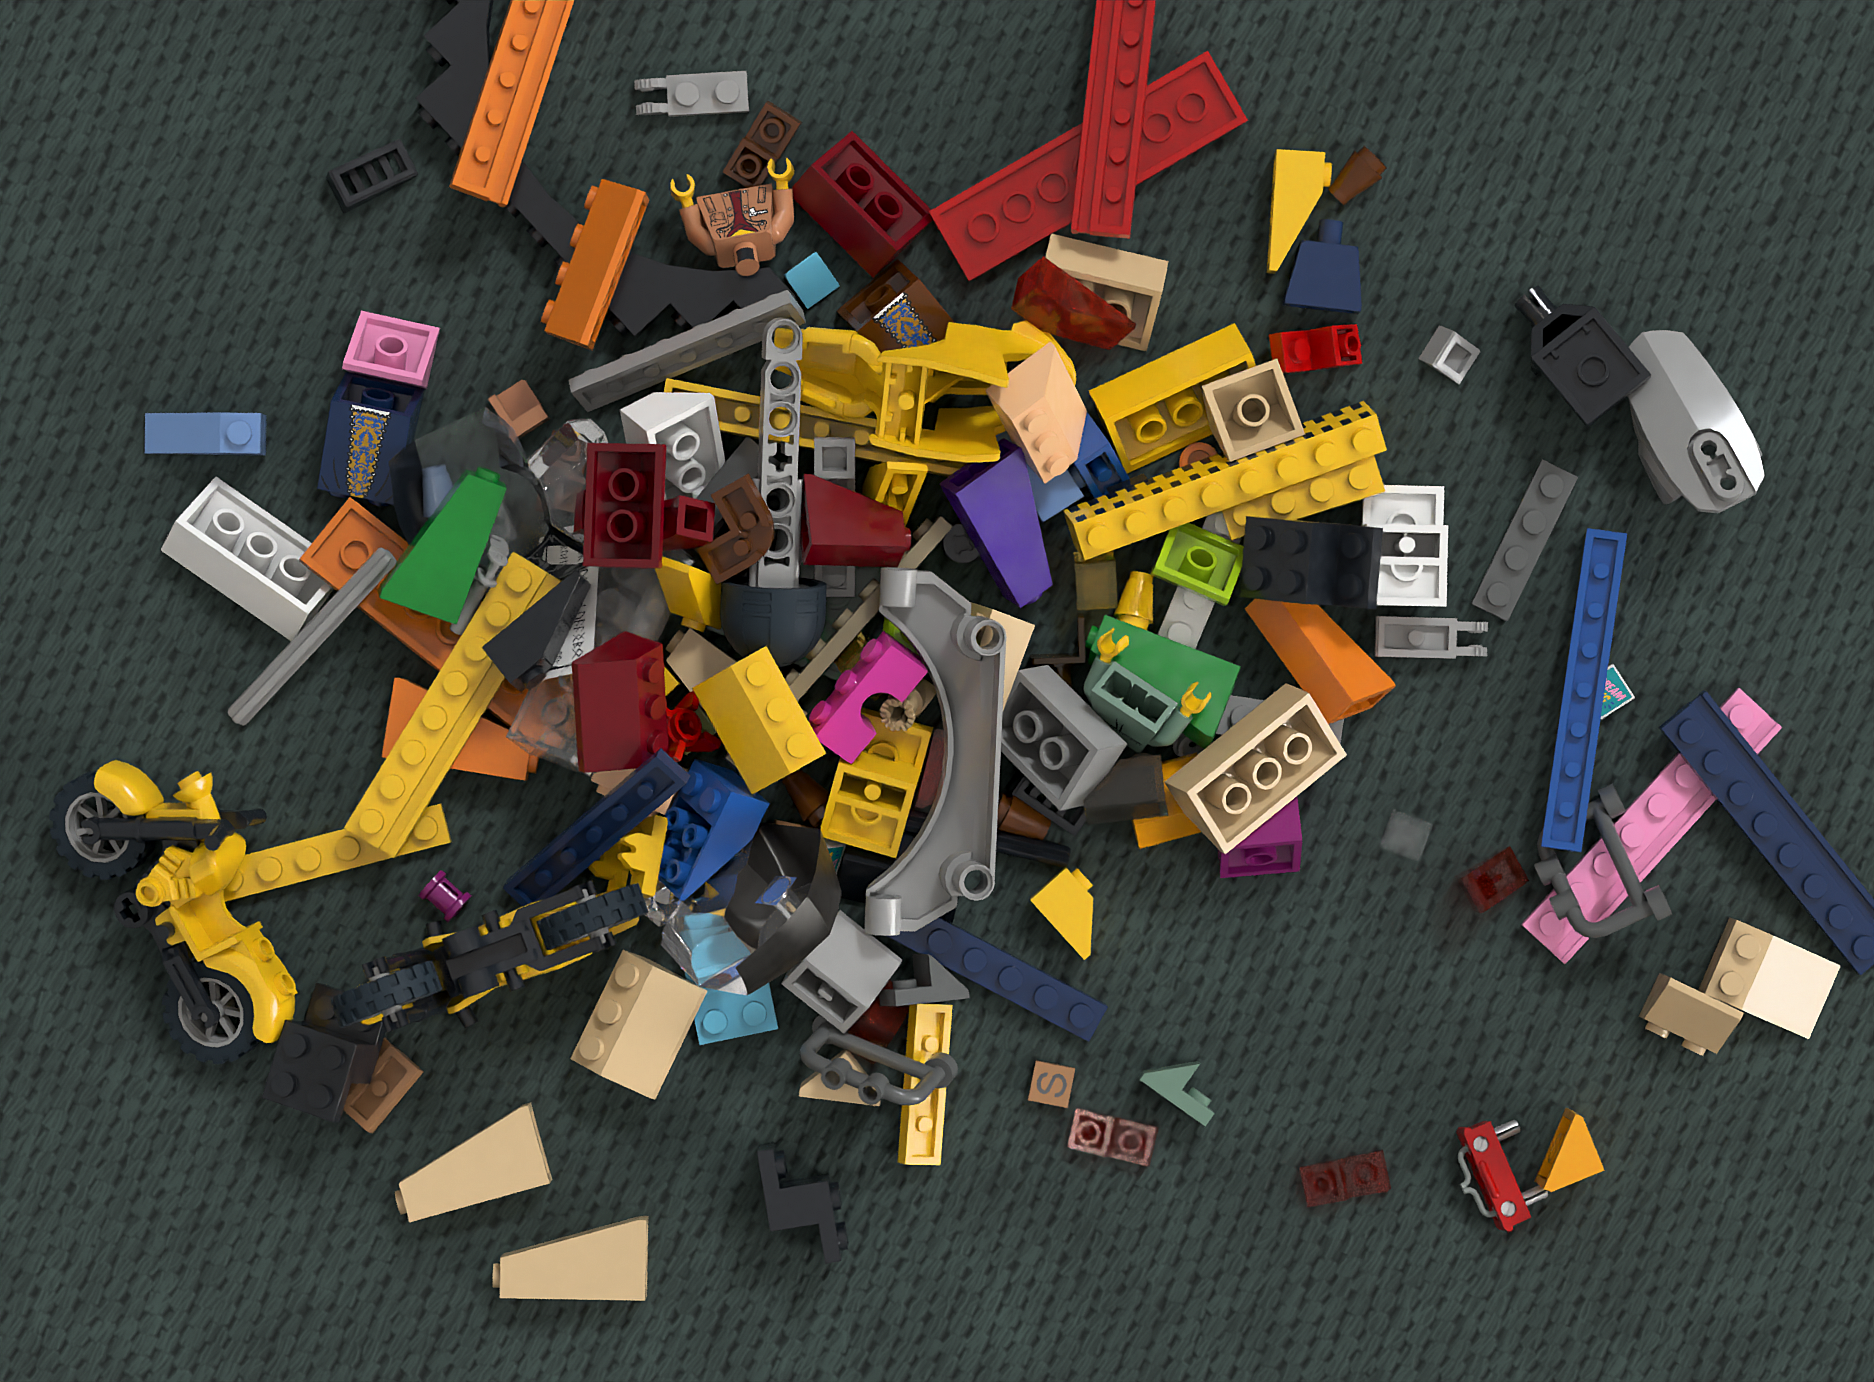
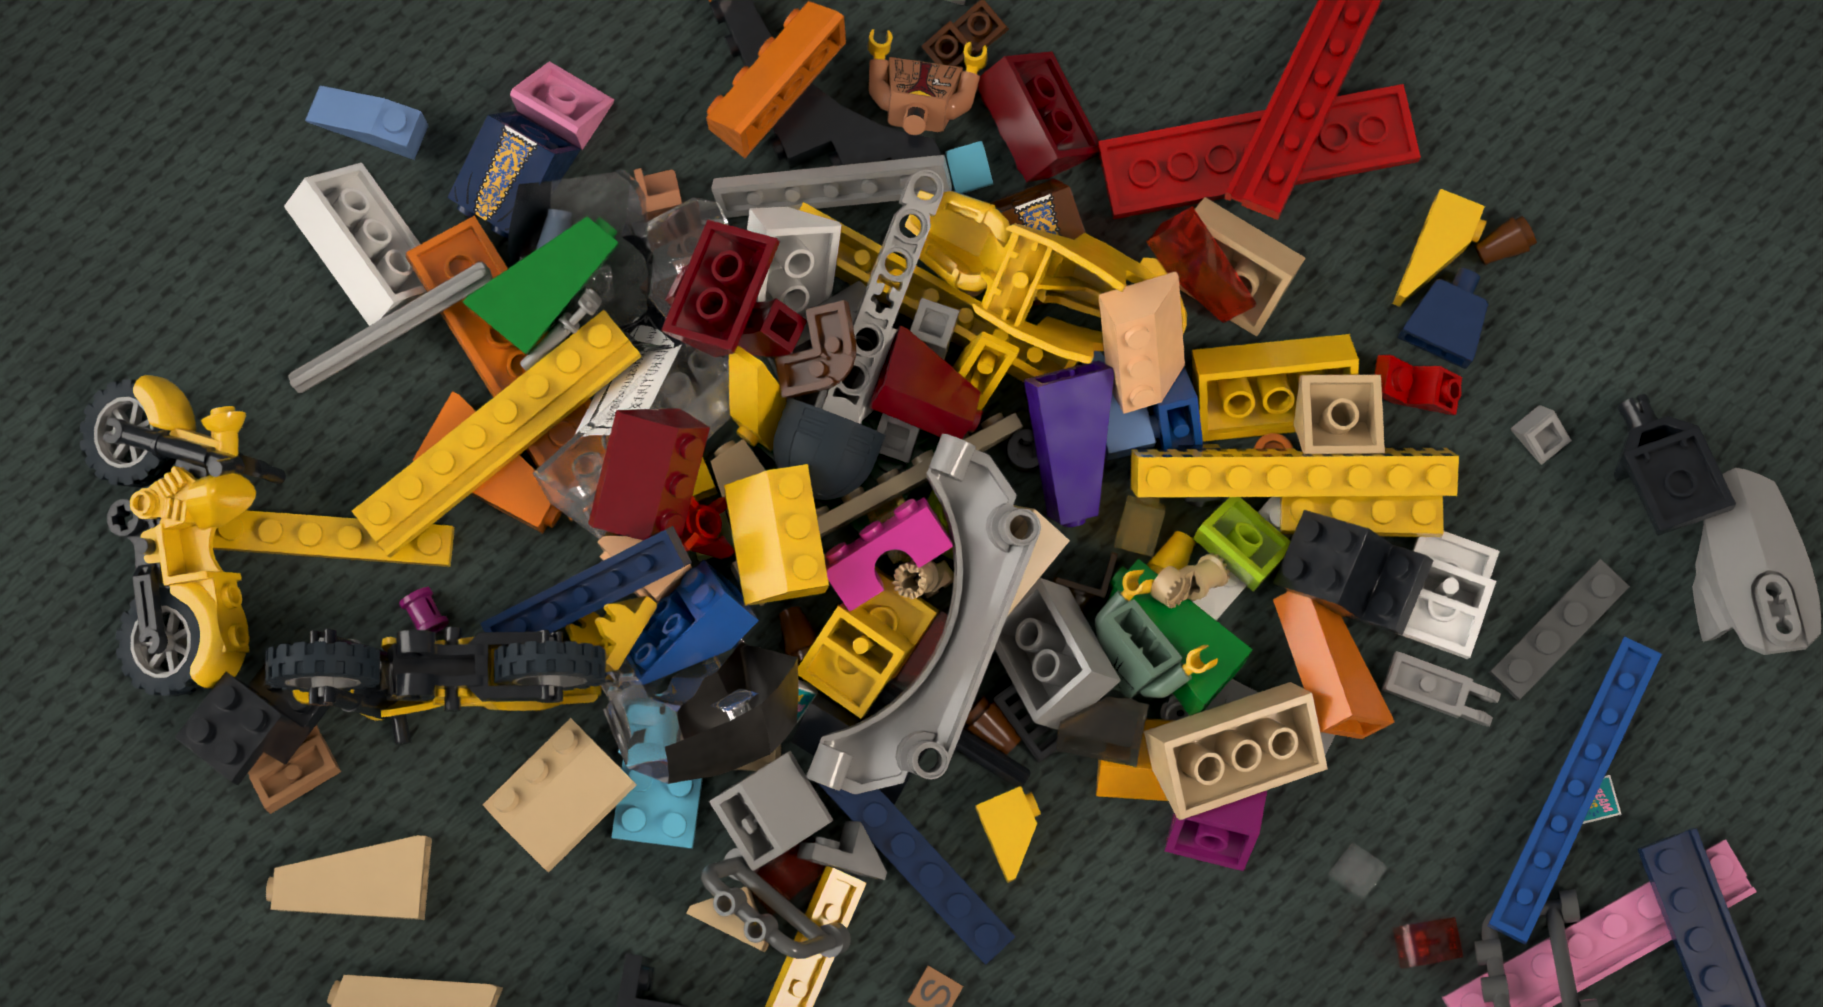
camera: 25 degrees right, 10 degrees down
black slope [482,570,591,692] -> none
none -> tan connector [1151,553,1230,609]

